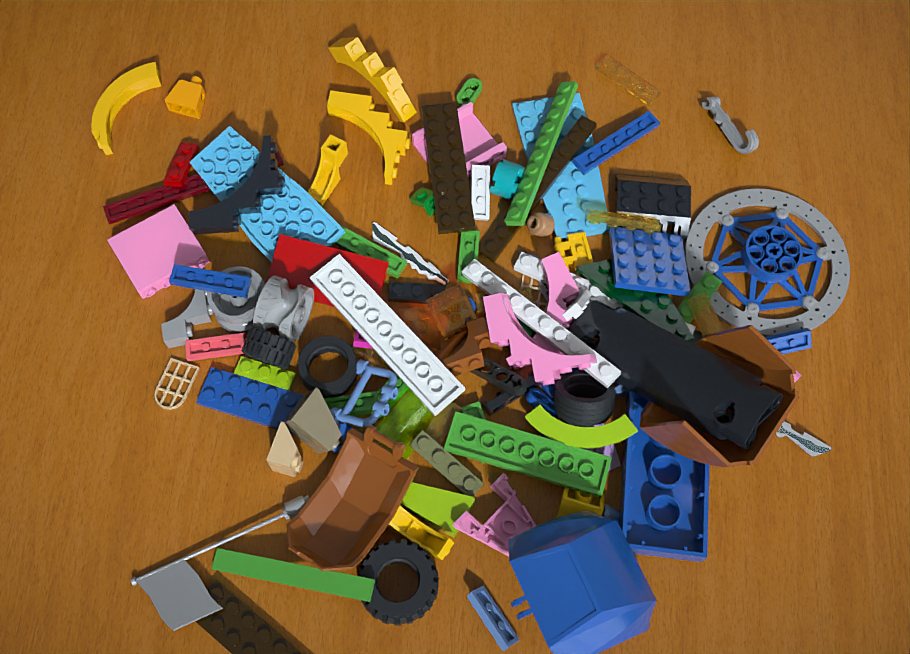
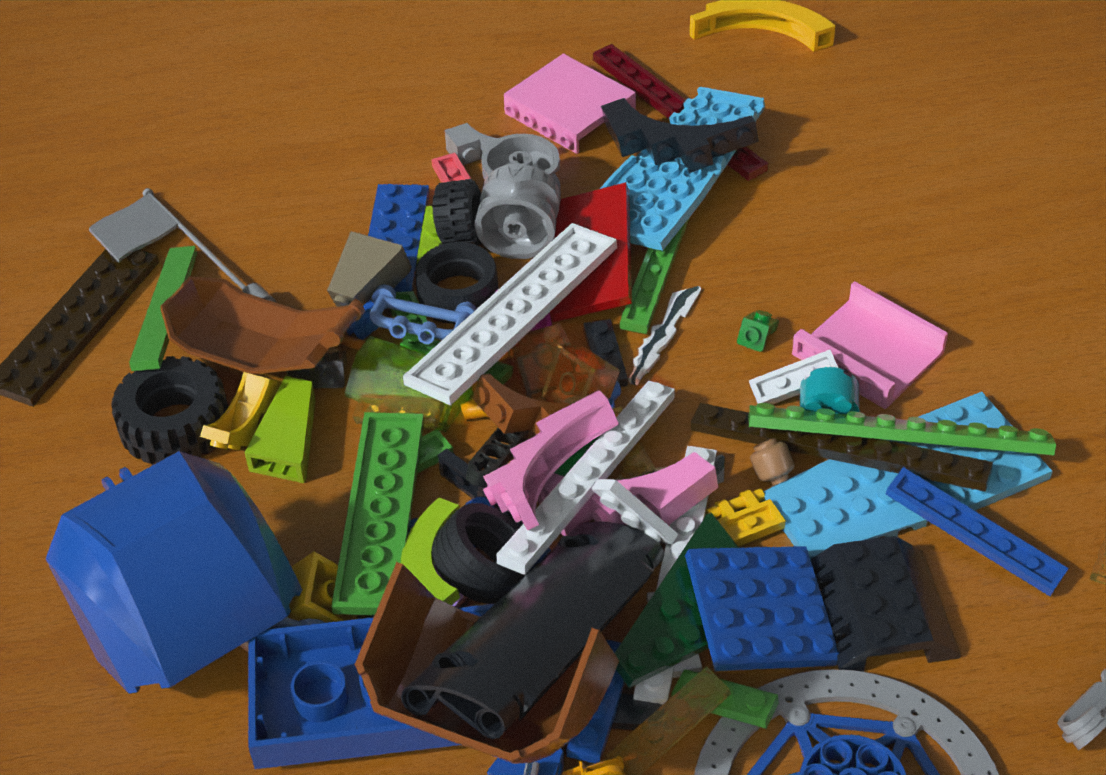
camera: 80 degrees right, 20 degrees down
tan window [154,358,200,410] -> none
red plate [163,142,200,187] -> none
light orange torso [165,76,206,119] -> none
blue plate [169,264,252,298] -> none
tan slope [266,422,303,477] -> none
yellow arch [308,134,348,206] -> none
yellow arch [327,91,411,185] -> none
yellow arch [328,37,417,122] -> none
olive plate [409,430,484,497] -> none
dark brown plate [421,103,476,234] -> none
bright pink wing [452,473,536,556] -> none
bright green plate [456,78,482,107] -> none
bright green plate [457,231,480,284] -> none
clear yellow plate [585,208,662,233] -> none

